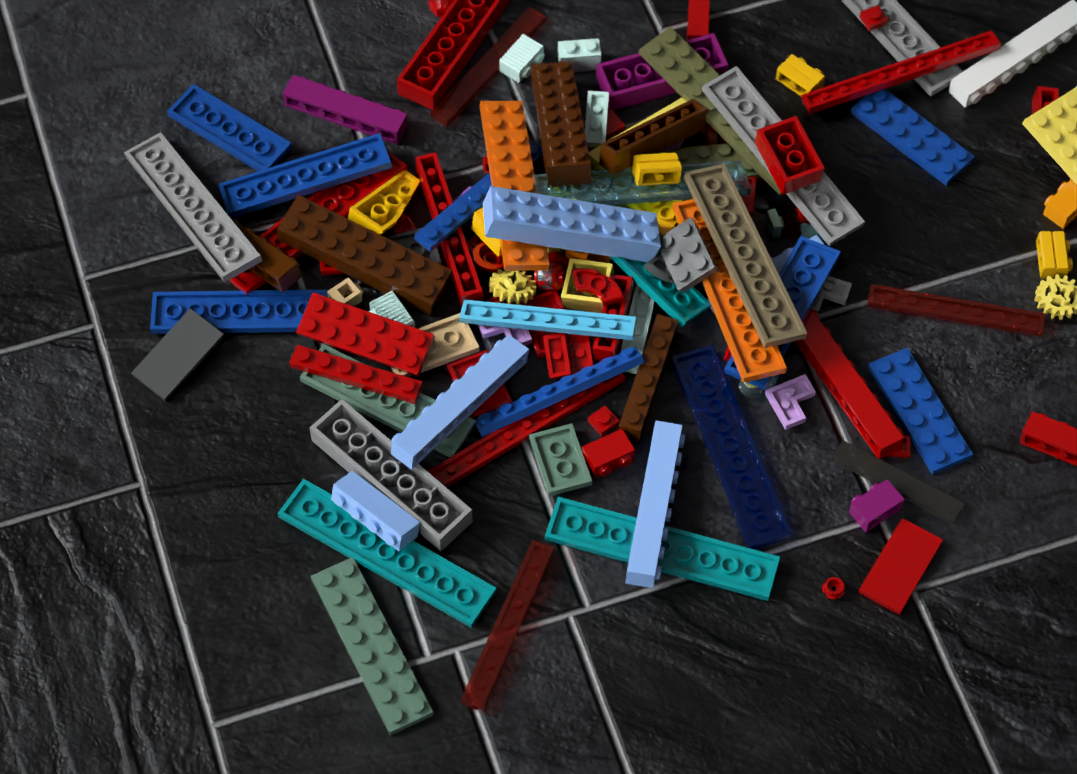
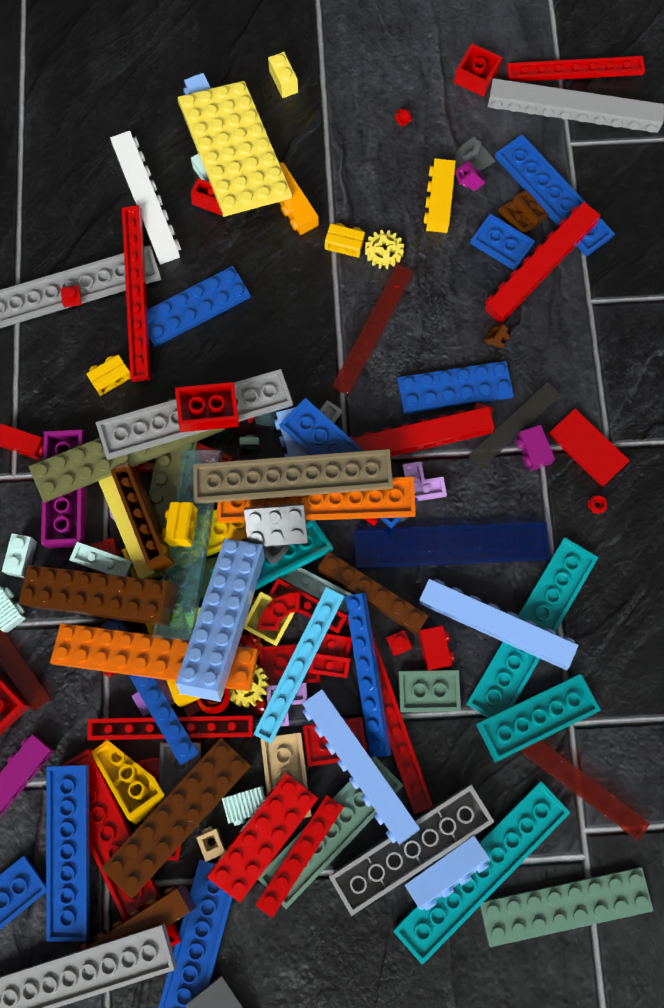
camera: 75 degrees left, 15 degrees up
none -> teal plate [476,674,601,763]
none -> reddish brown tile [484,324,510,348]

